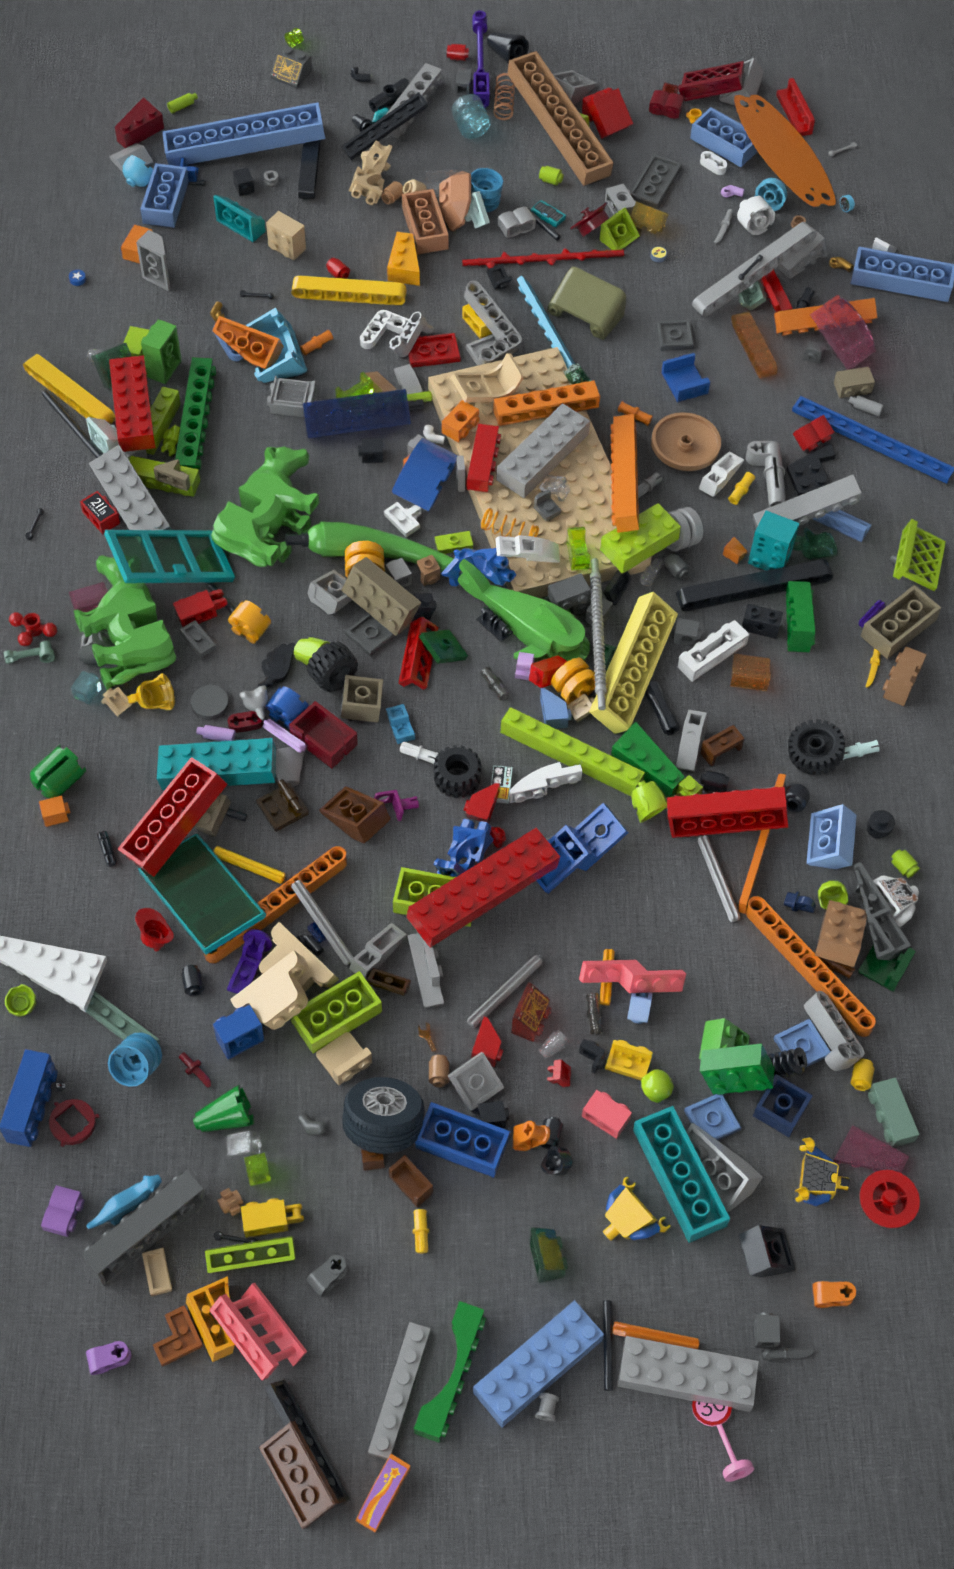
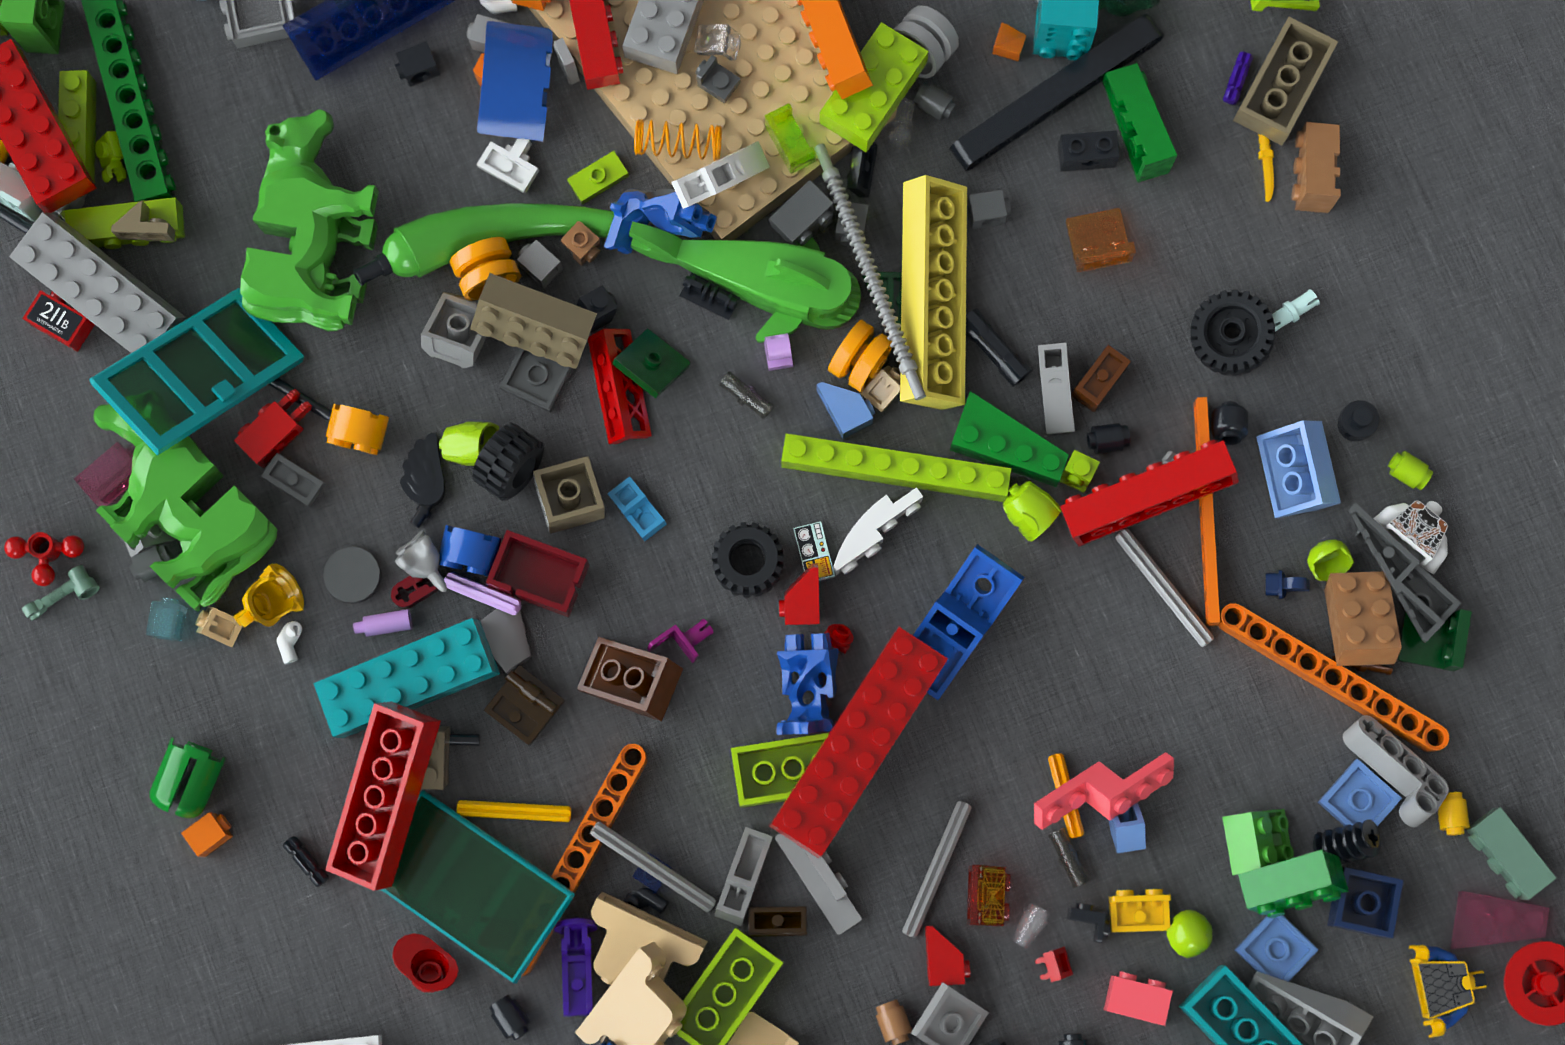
camera: 15 degrees left, 20 degrees up
white axle [400,742,438,764] -> none
clear orange hand [418,1022,436,1052] -> none
red brick [529,655,568,688] -> none
white brick [678,620,749,682] -> none
none -> white arm [277,621,302,664]

